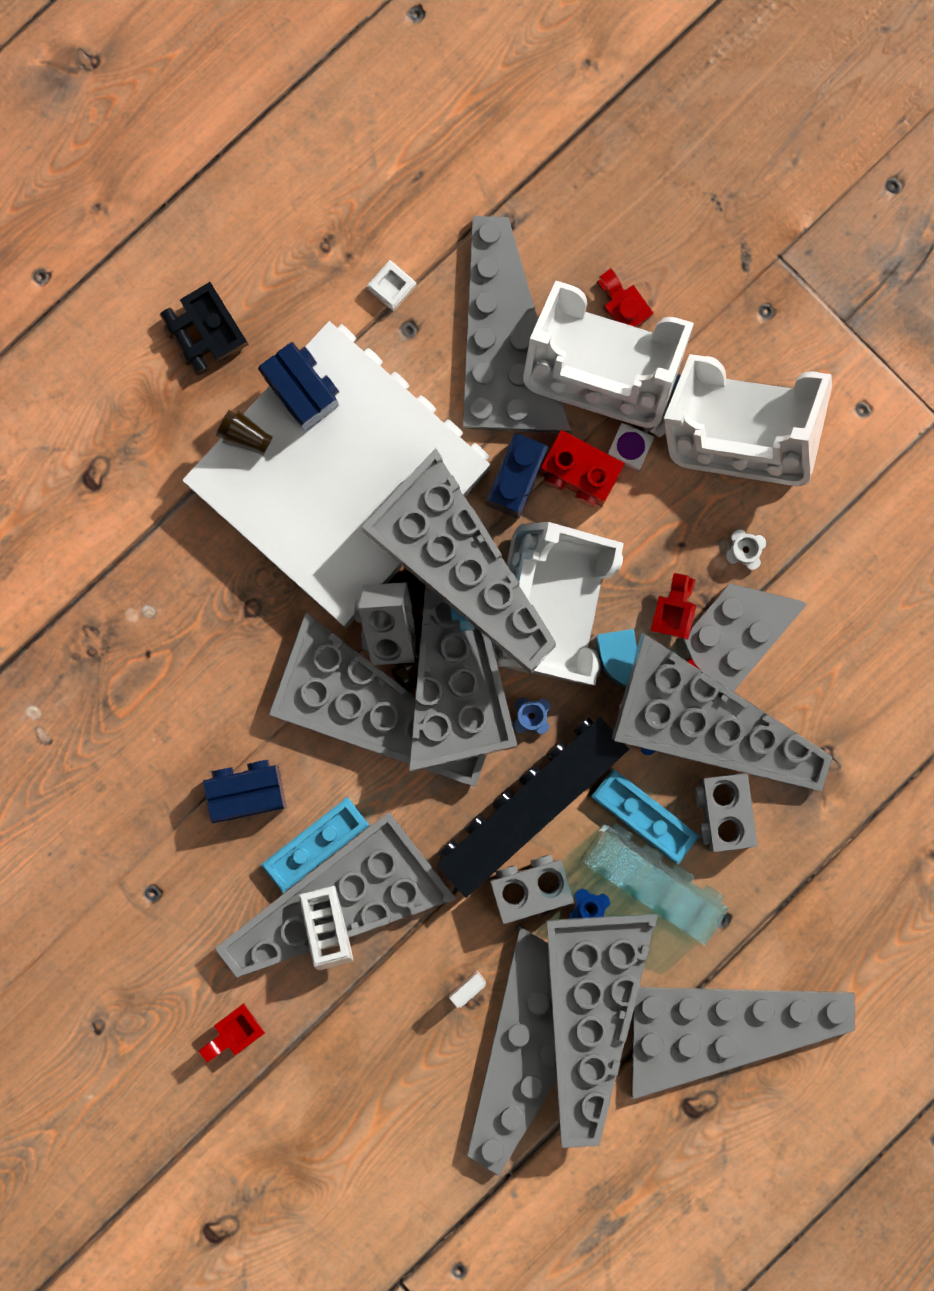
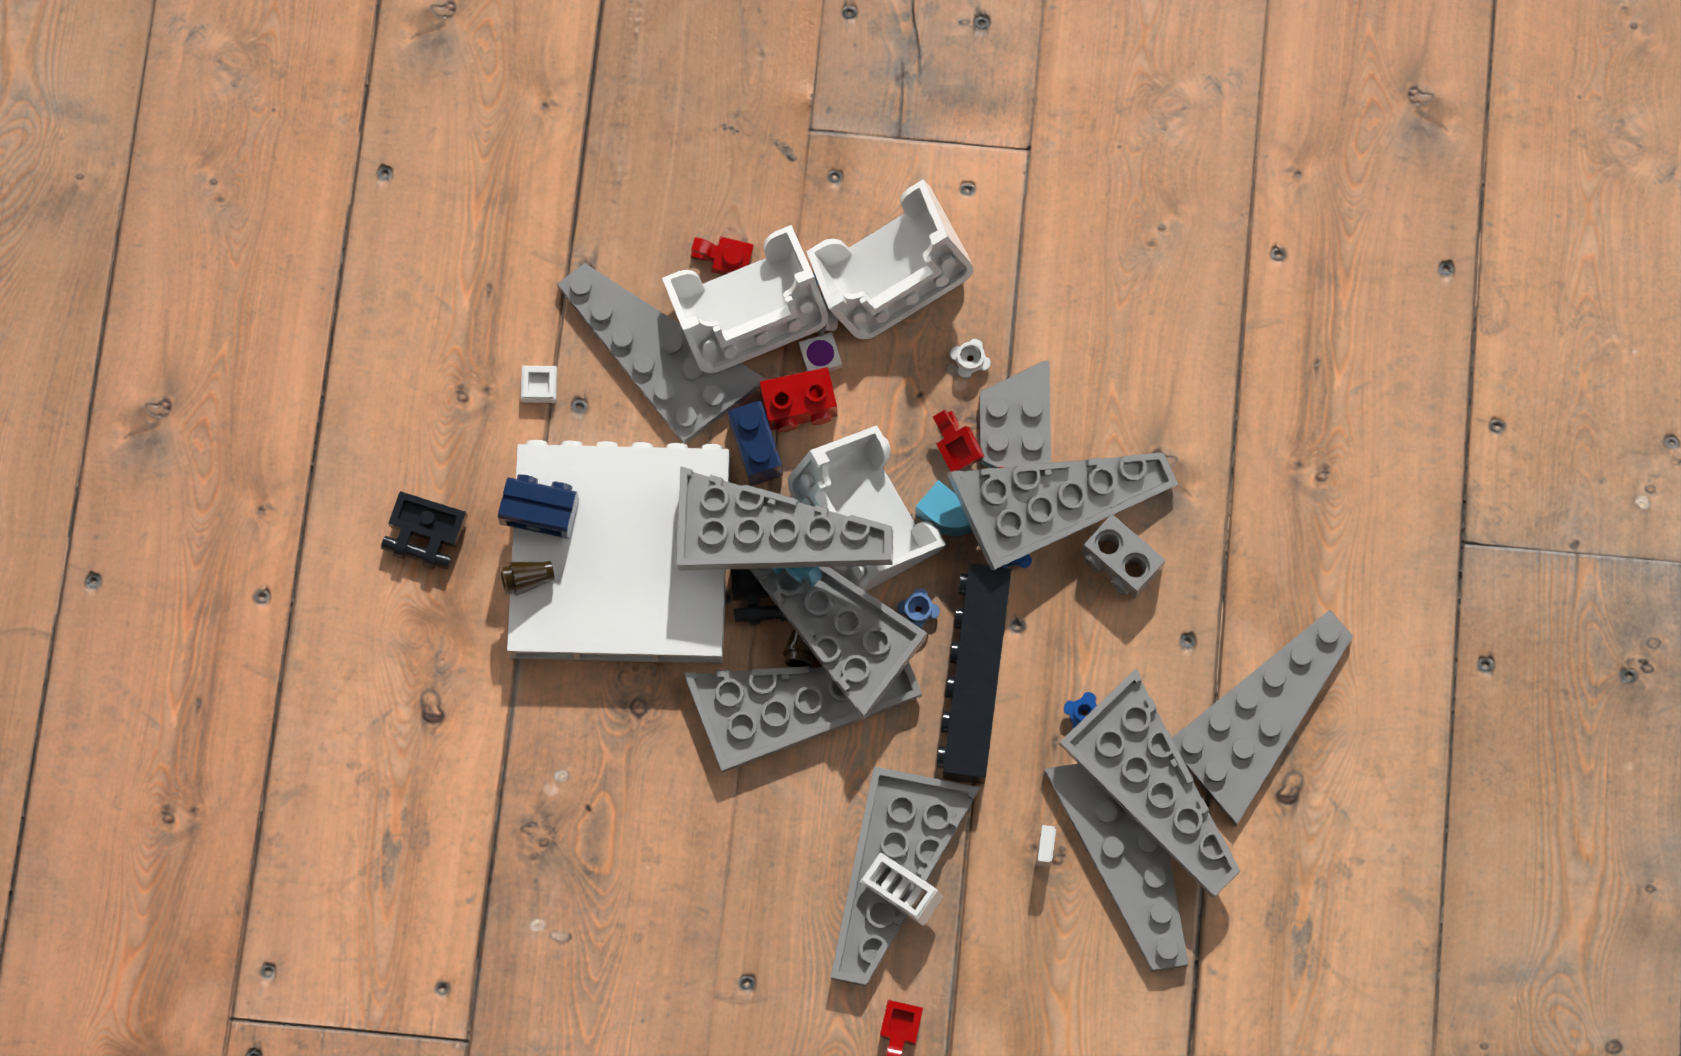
camera: 40 degrees left, 10 degrees down
dark blue brick [203,760,287,823] -> none
medium azure tile [261,797,370,893] -> none
light grey brick [354,583,419,665] -> none
light grey brick [490,854,574,924] -> none
clear light blue wedge [580,823,730,945] -> none
medium azure tile [591,768,700,865] -> none

